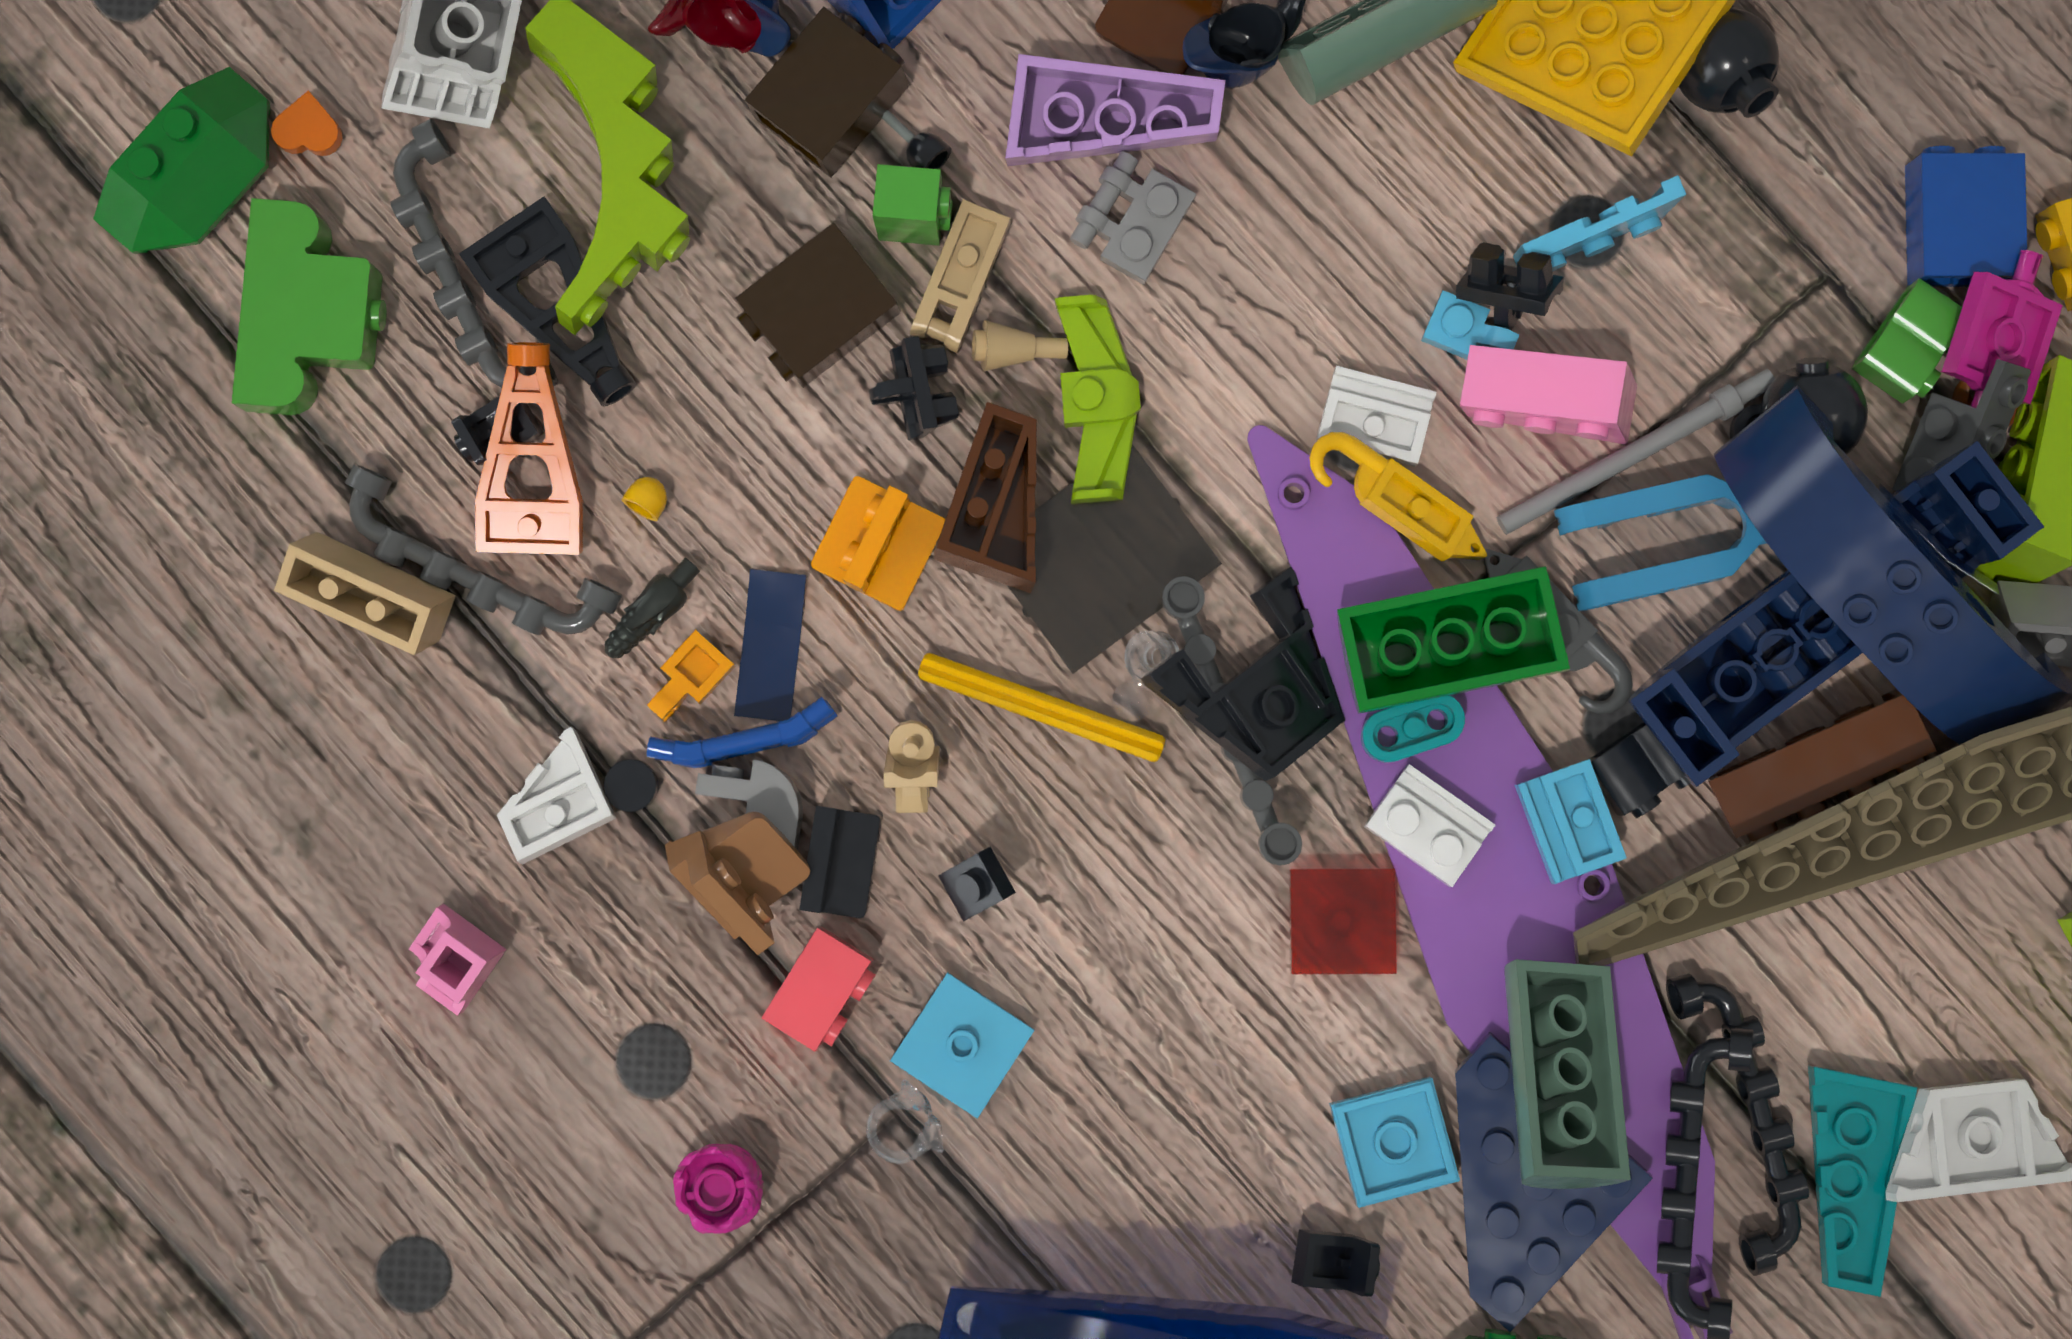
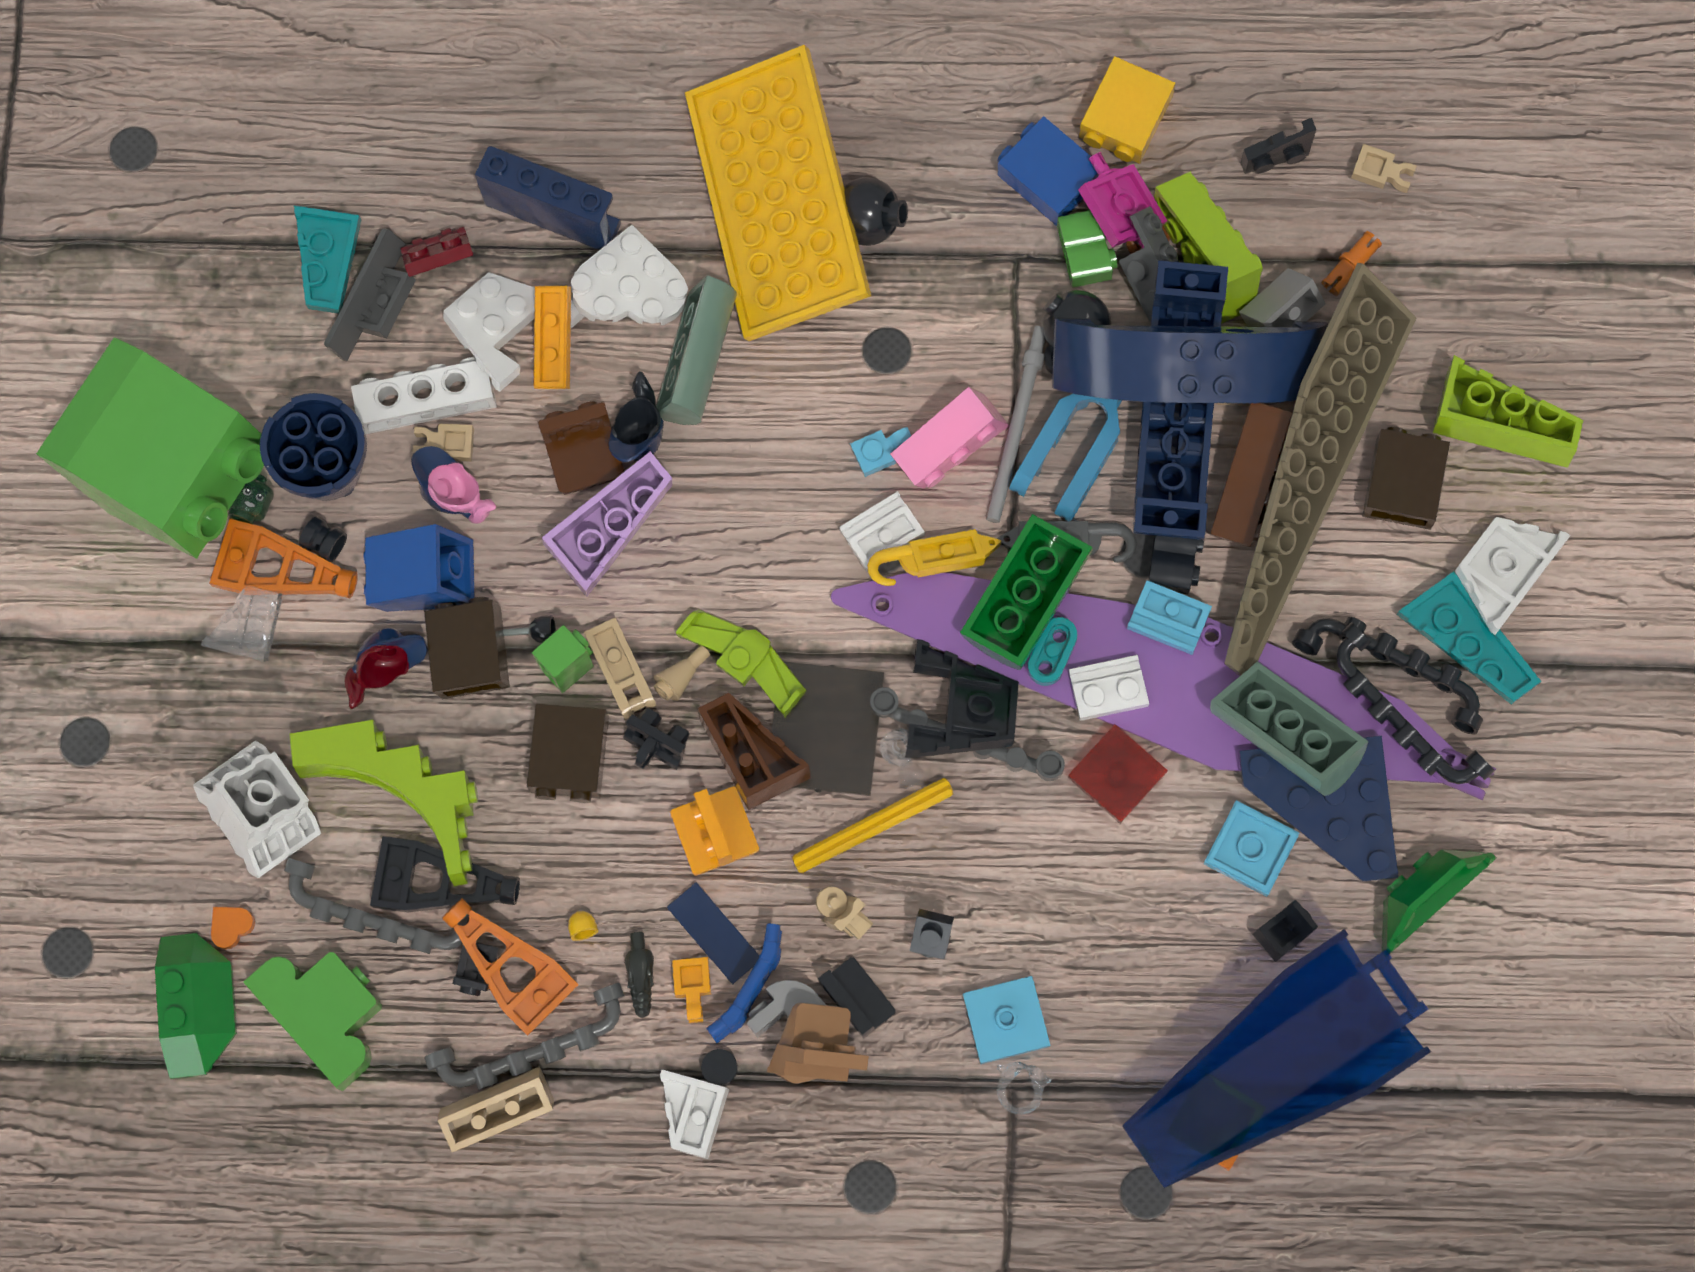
camera: 40 degrees left, 10 degrees down
bright pink brick [409,904,507,1016] -> none
dark pink hair [673,1144,764,1234] -> none
coral brick [761,926,876,1052] -> none
light grey plate [1070,151,1196,285] -> none
black hips [1456,242,1564,331] -> none
medium azure wing [1513,175,1686,271] -> none
dark blue sticker [1879,483,1999,595] -> none
none -> dark brown brick [1362,427,1450,530]

